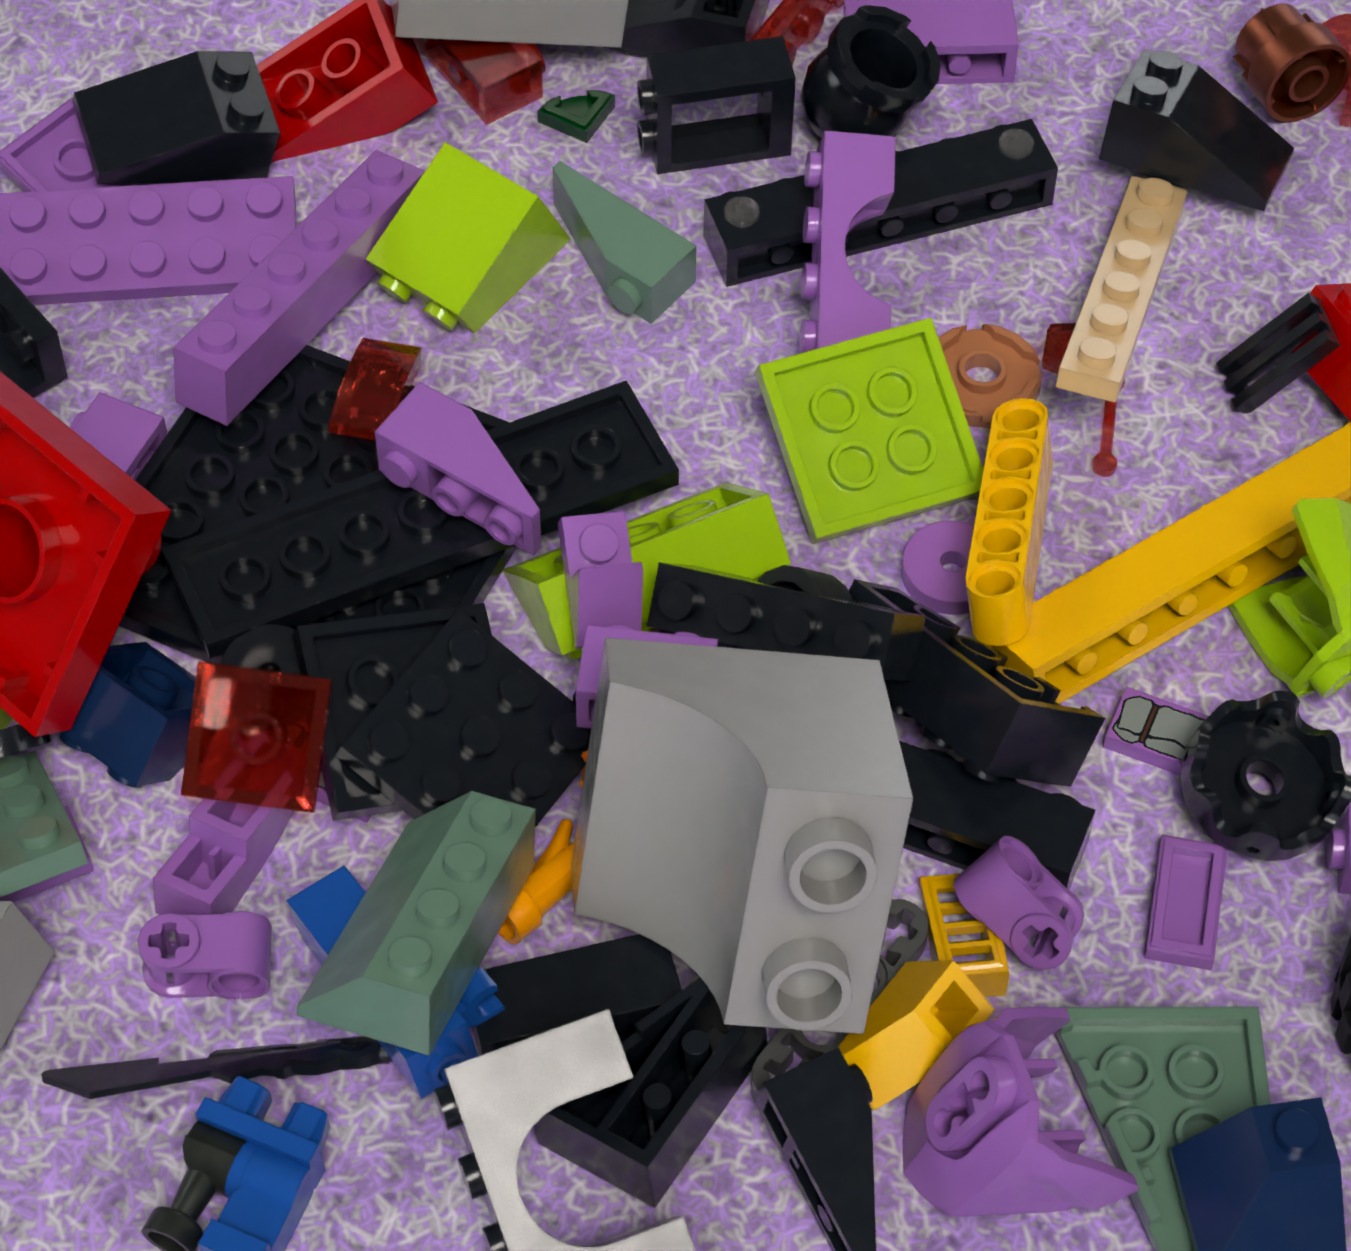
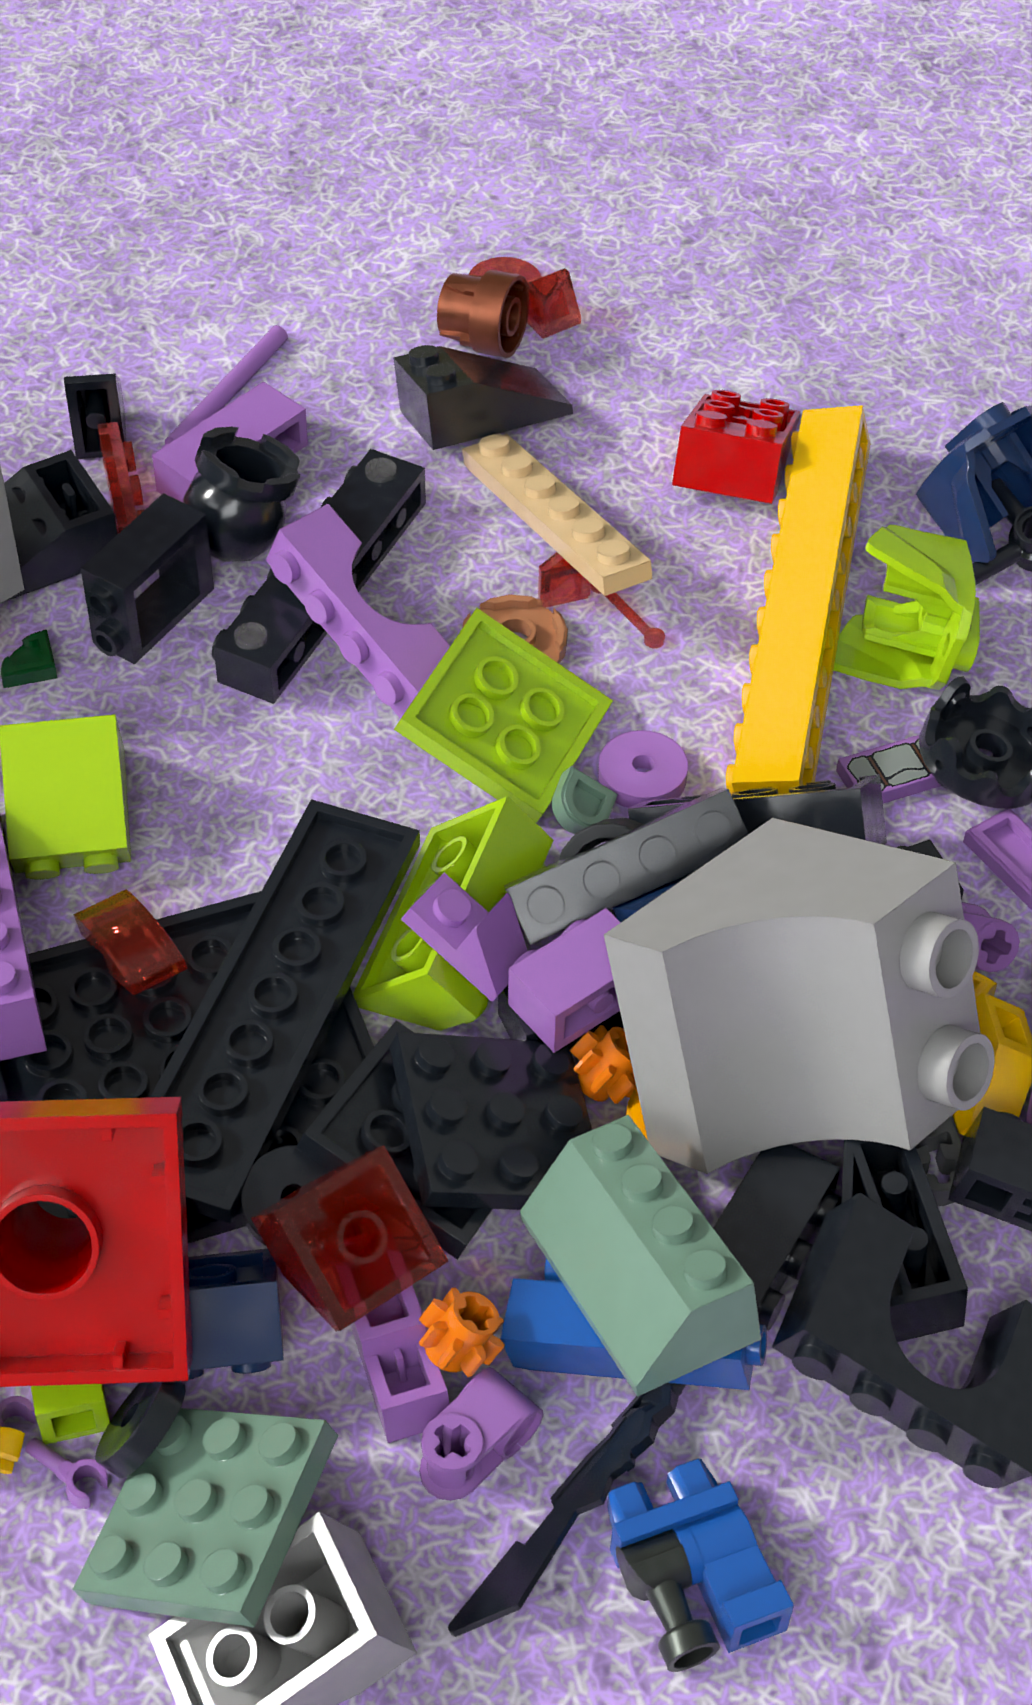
camera: 45 degrees left, 5 degrees down
medium lavender slope [375,382,541,556] -> none
sand green slope [553,161,697,324] -> none
yellow beam [965,398,1053,646] -> none
black tile [1216,293,1341,414] -> none
none -> orange gear [419,1287,505,1377]
none -> sand green tile [552,766,618,834]

